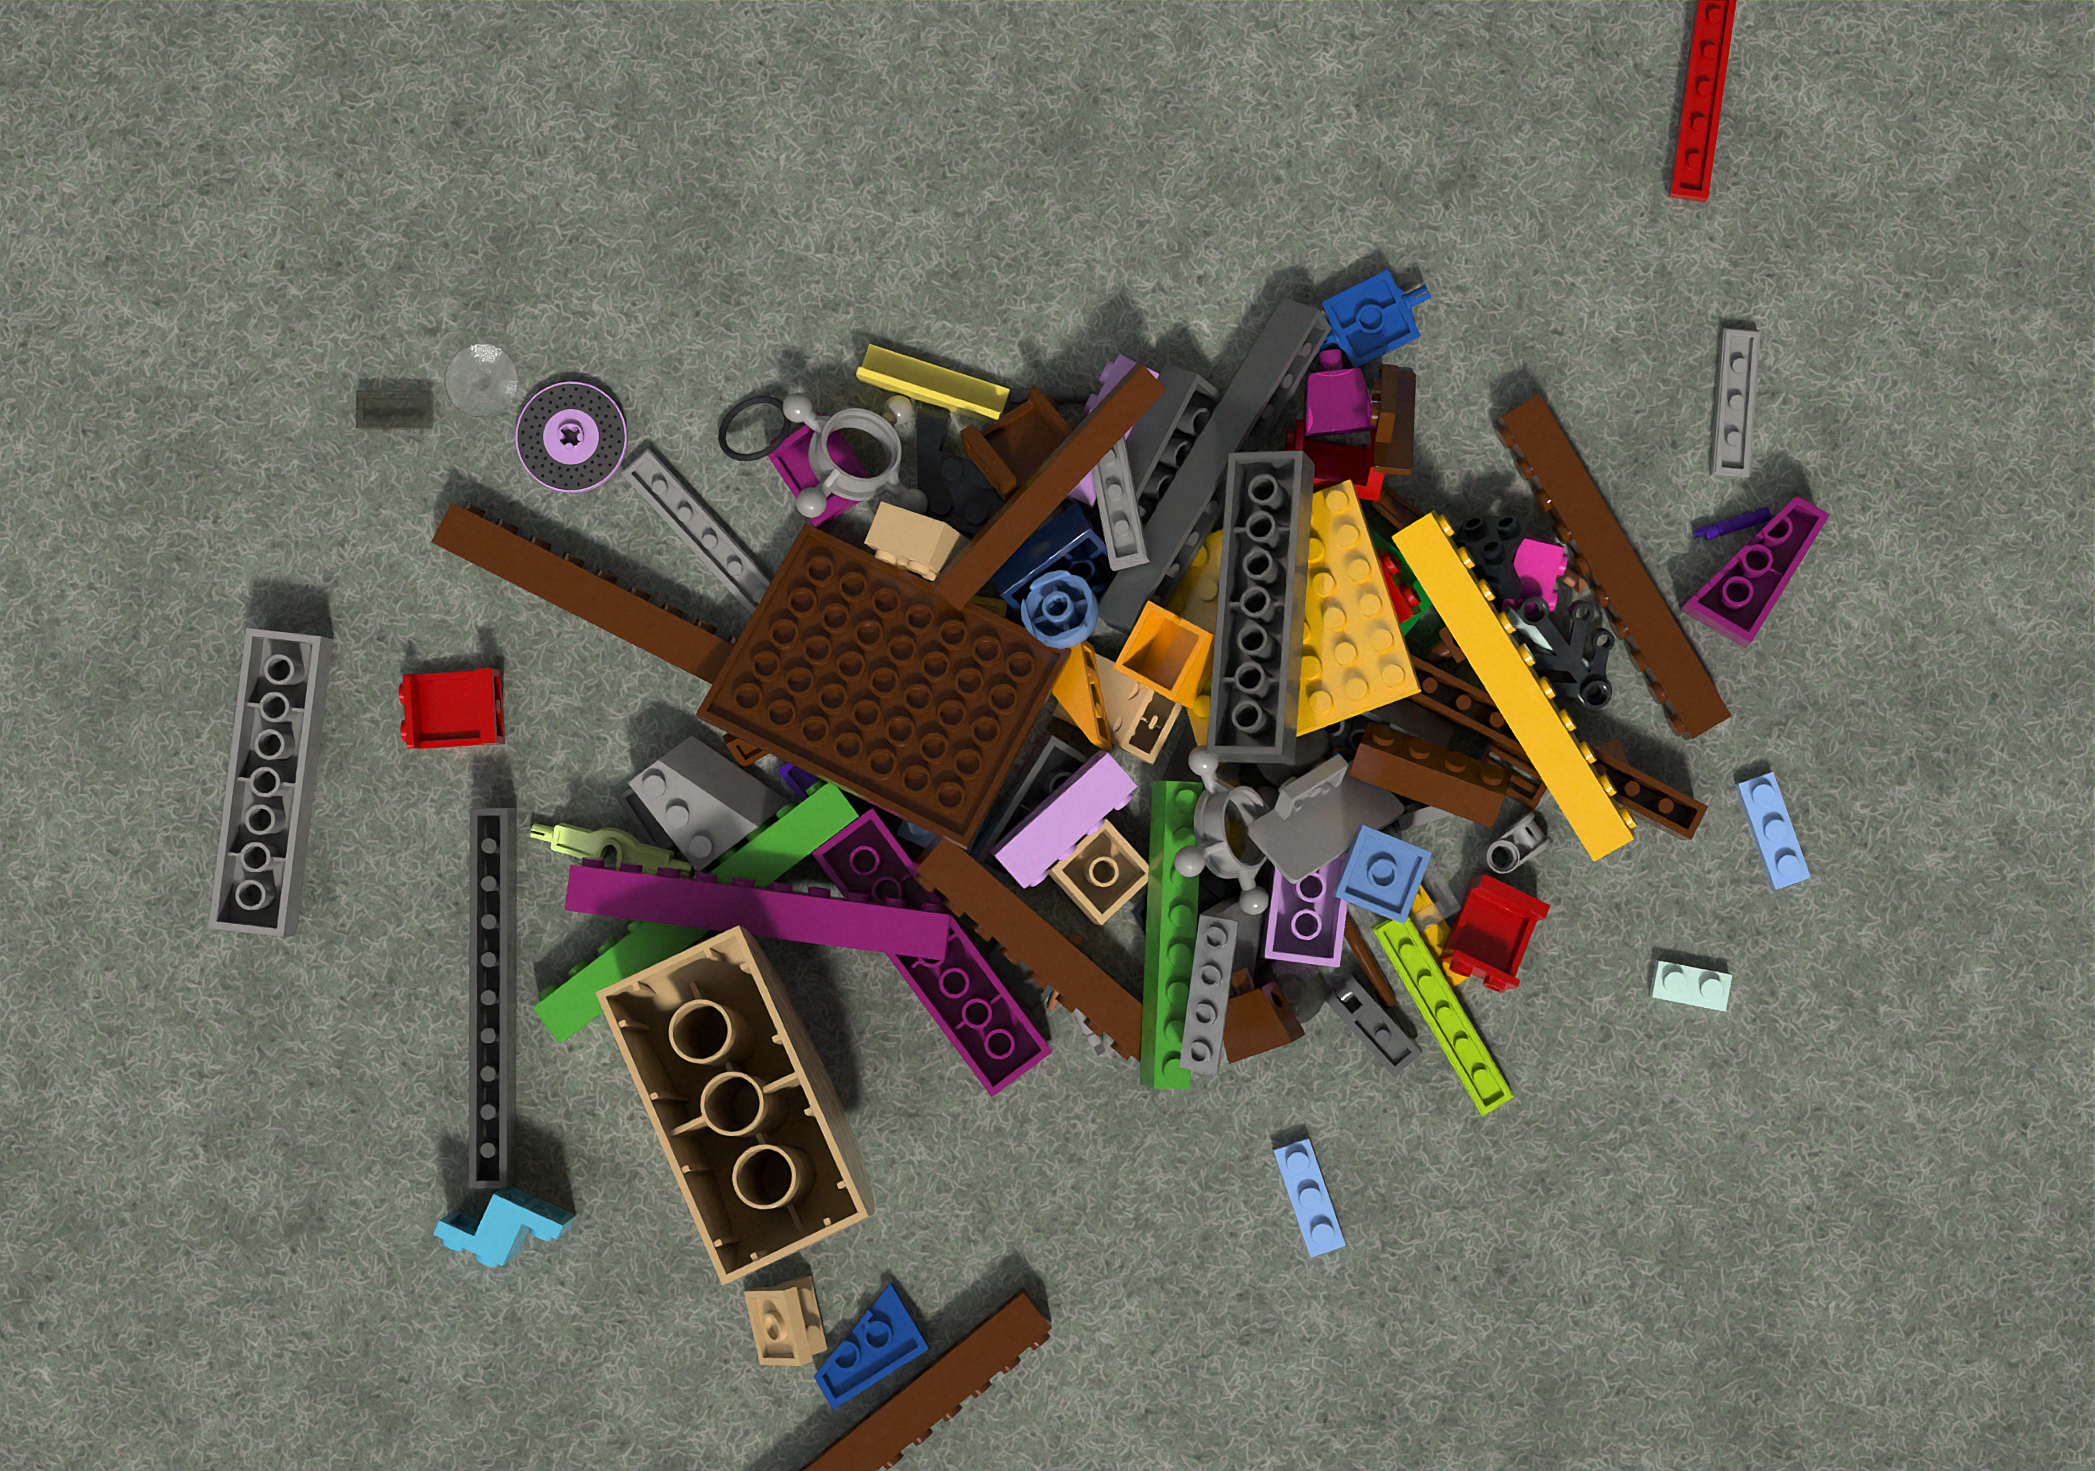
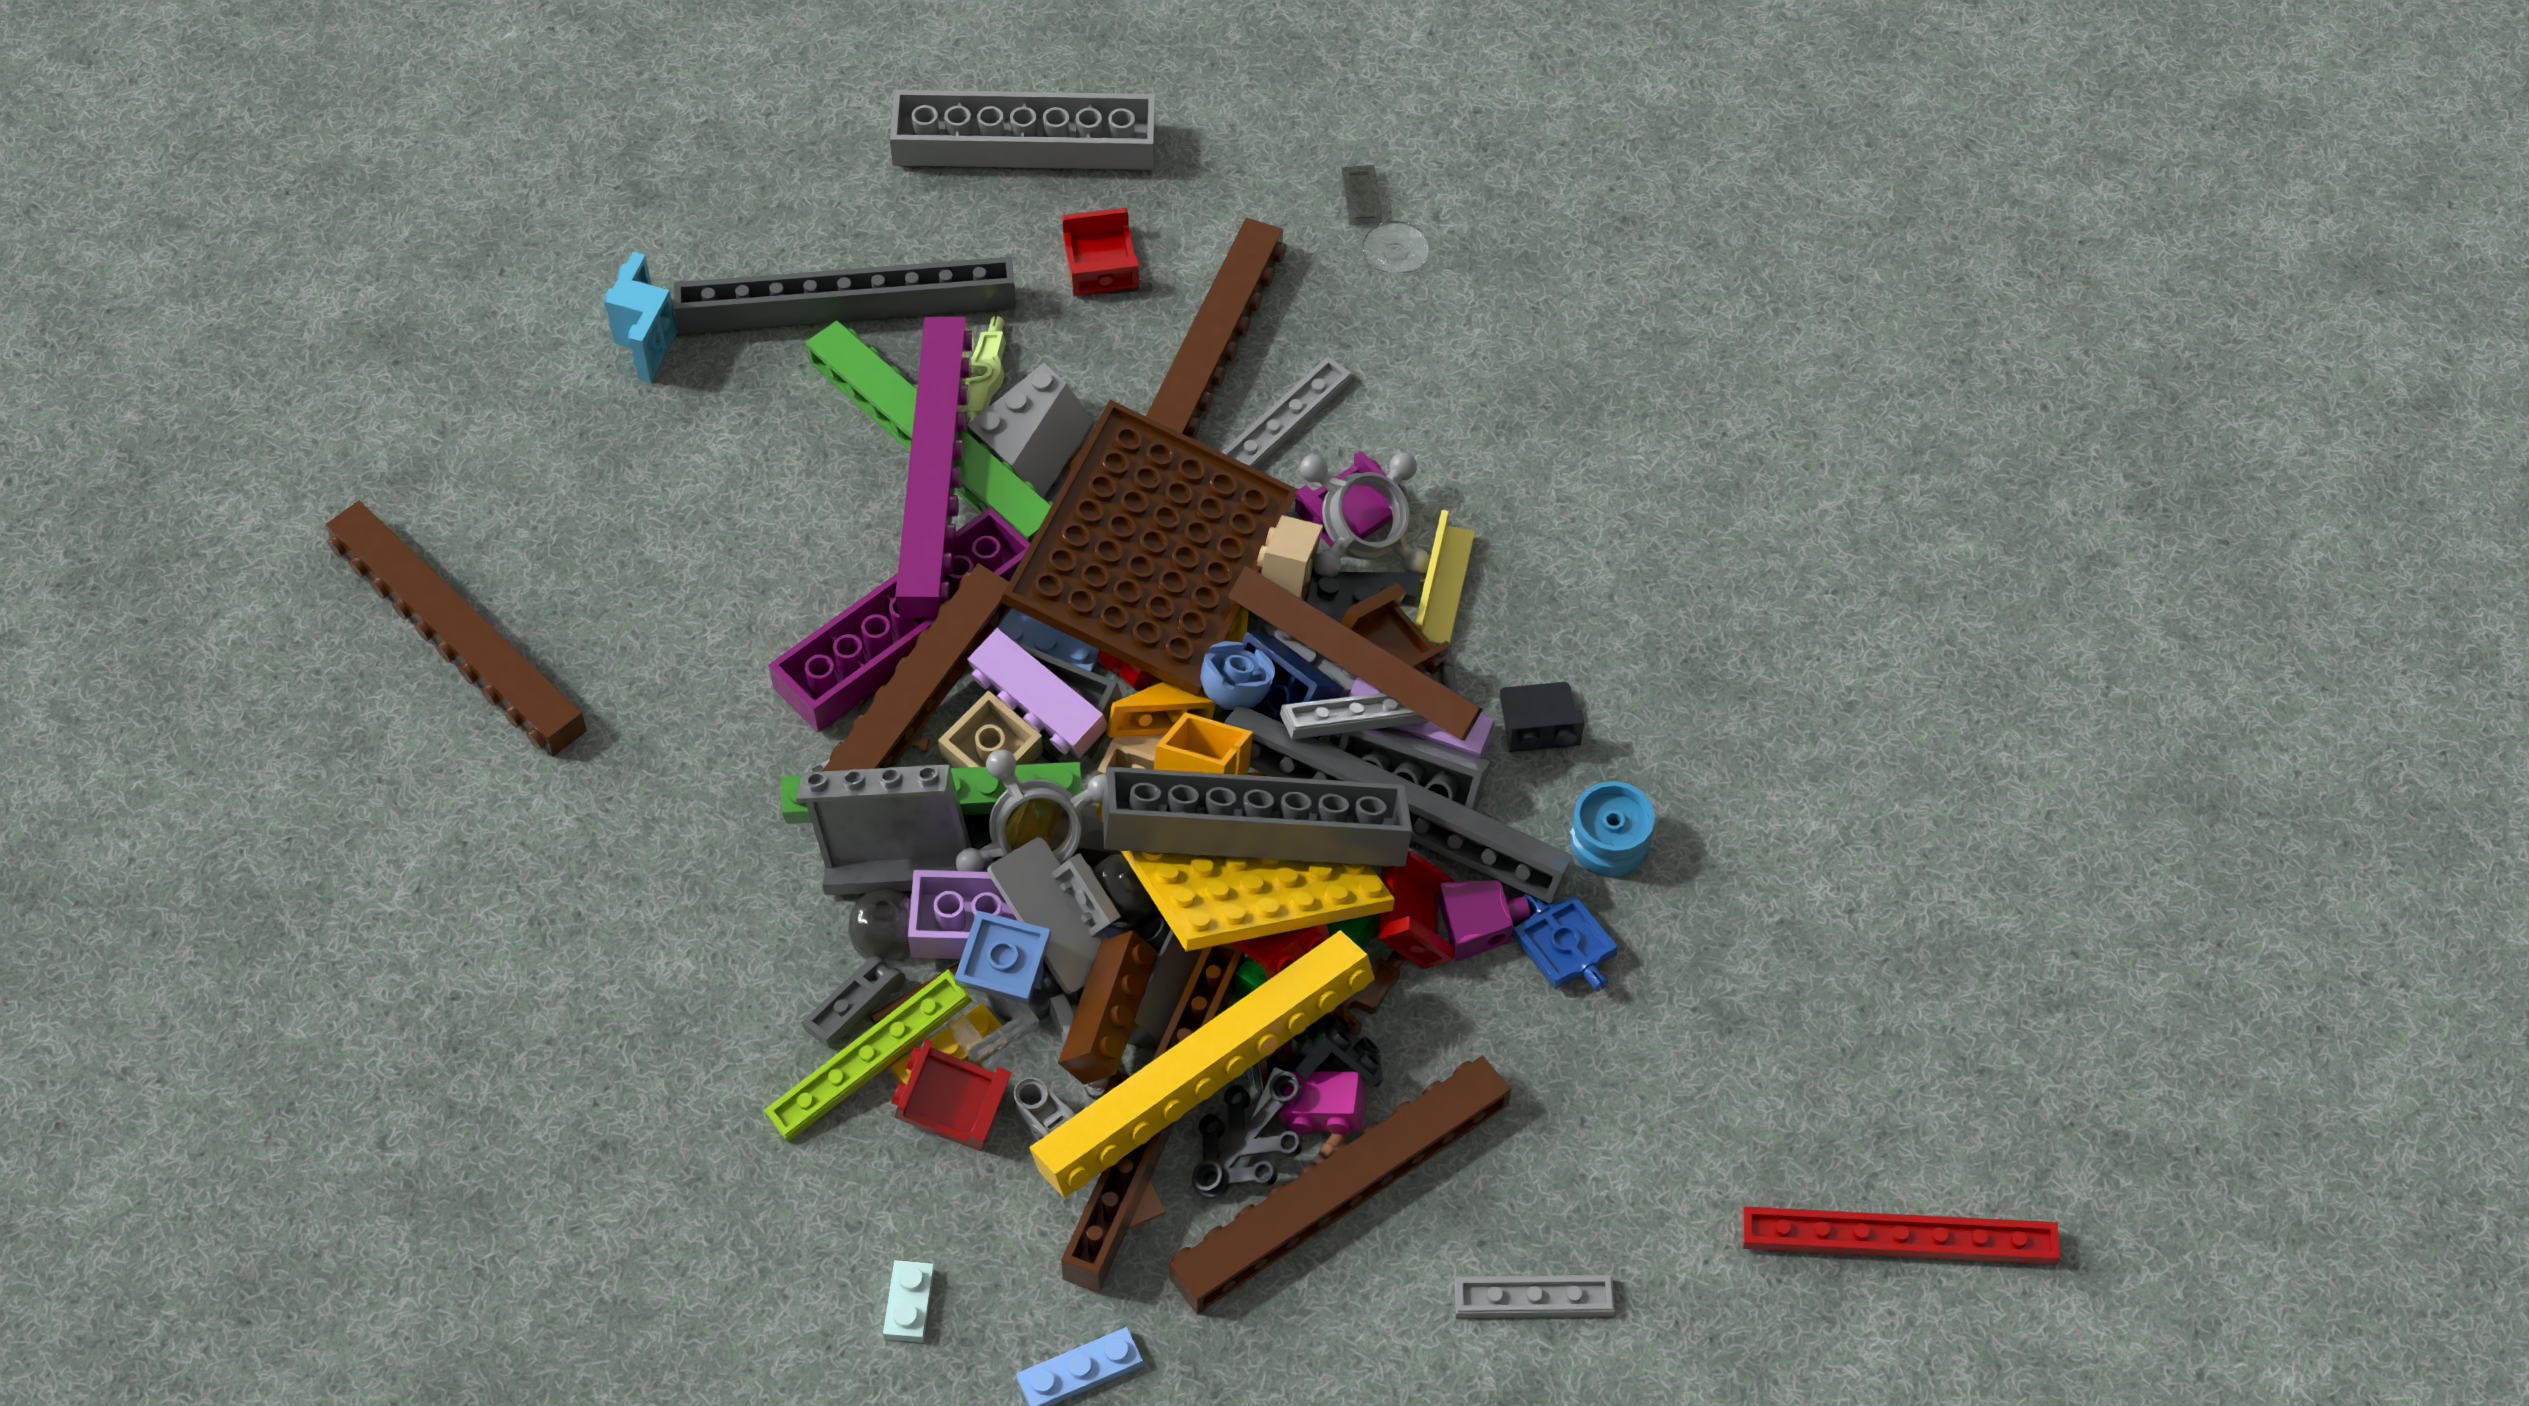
camera: 85 degrees right, 30 degrees down
flat silver piece [516,382,628,493] -> none
tan brick [596,925,875,1286] -> none
black tyre [718,396,791,461] -> none
tan bracket [744,1276,827,1366] -> none
blue wing [813,1283,930,1410] -> none
reddish brown torso [1223,967,1306,1064] -> none
light blue plate [1273,1137,1346,1258] -> none
reddish brown bracket [1370,364,1416,476] -> none
magenta wedge [1680,496,1830,648] -> none
dark purple wheel [1692,507,1771,541] -> none
none -> black bracket [1499,682,1584,752]
none -> dark azure wheel [1570,781,1655,877]

